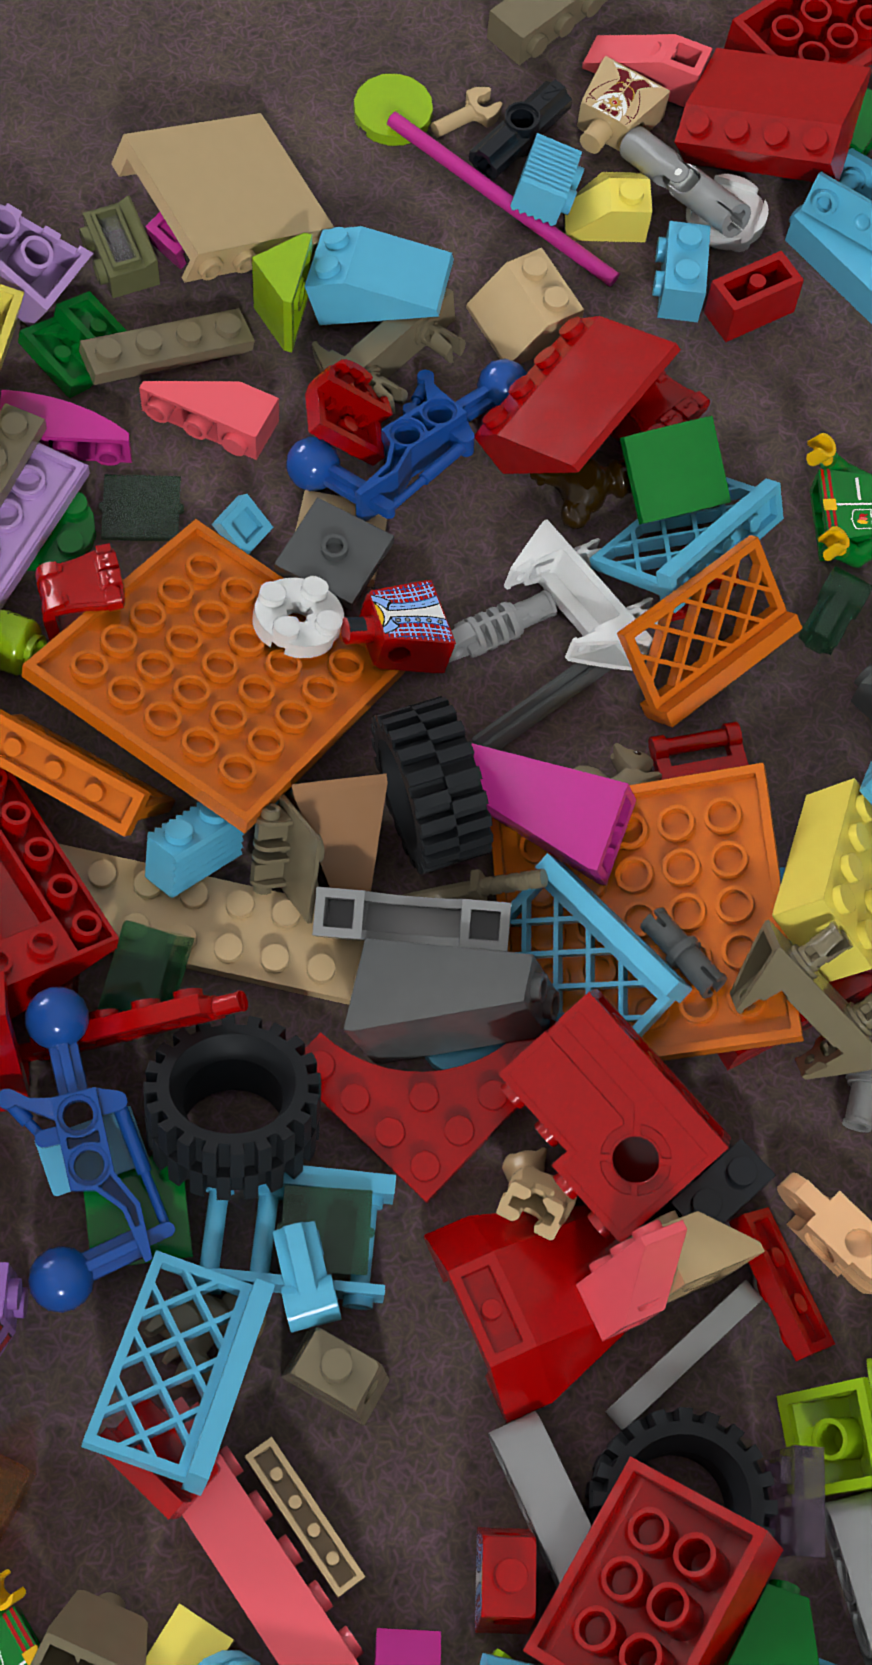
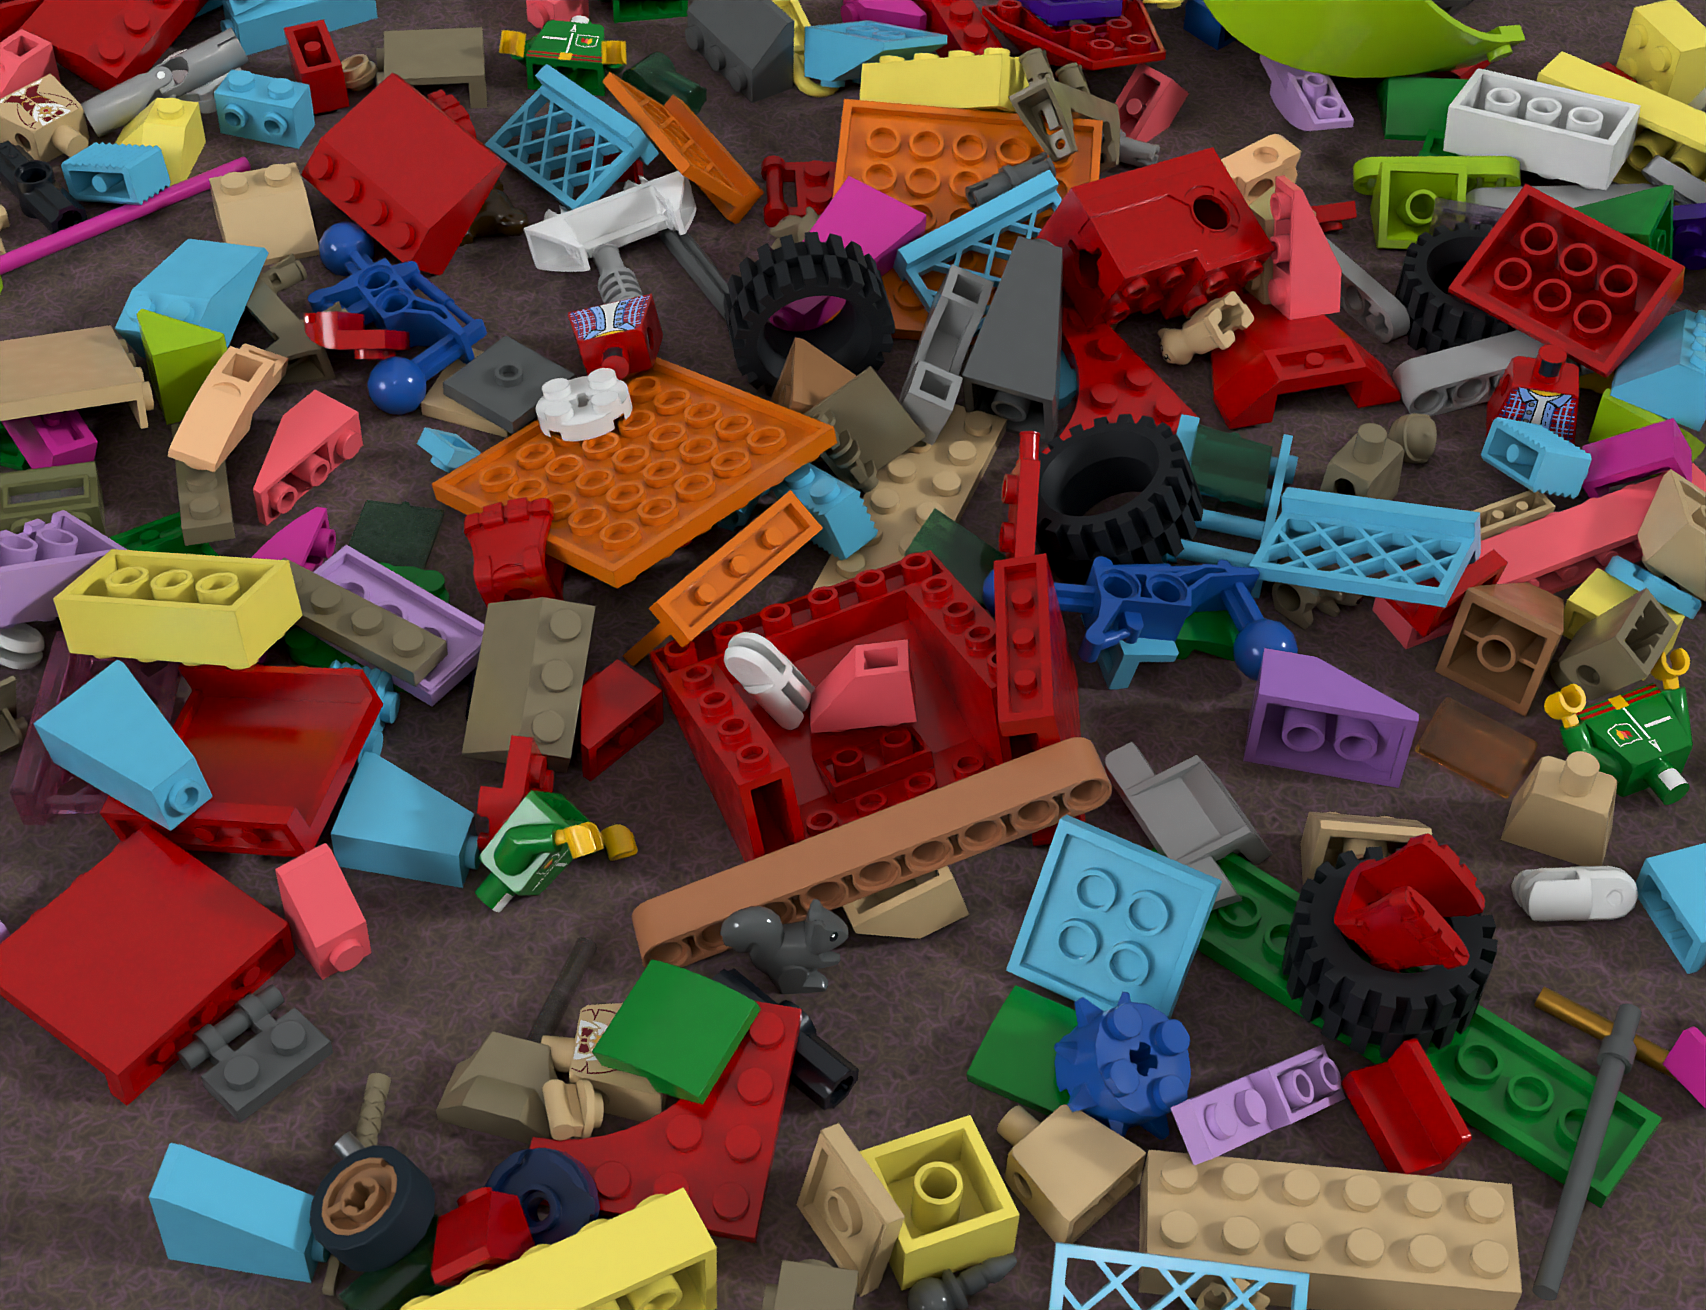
camera: 75 degrees left, 20 degrees down
medium azure piece [272,1221,342,1332] -> none
dark tan sword [403,869,548,901] -> none
green slope [620,416,731,525] -> none
none -> light nougat slope [168,343,289,472]
none -> tan plate [341,54,378,91]
none -> dark tan panel [376,27,487,109]
none -> dark tan piece [1387,413,1437,464]
none -> medium nougat slope [1435,582,1564,717]
none -> medium azure brick [1481,417,1592,499]

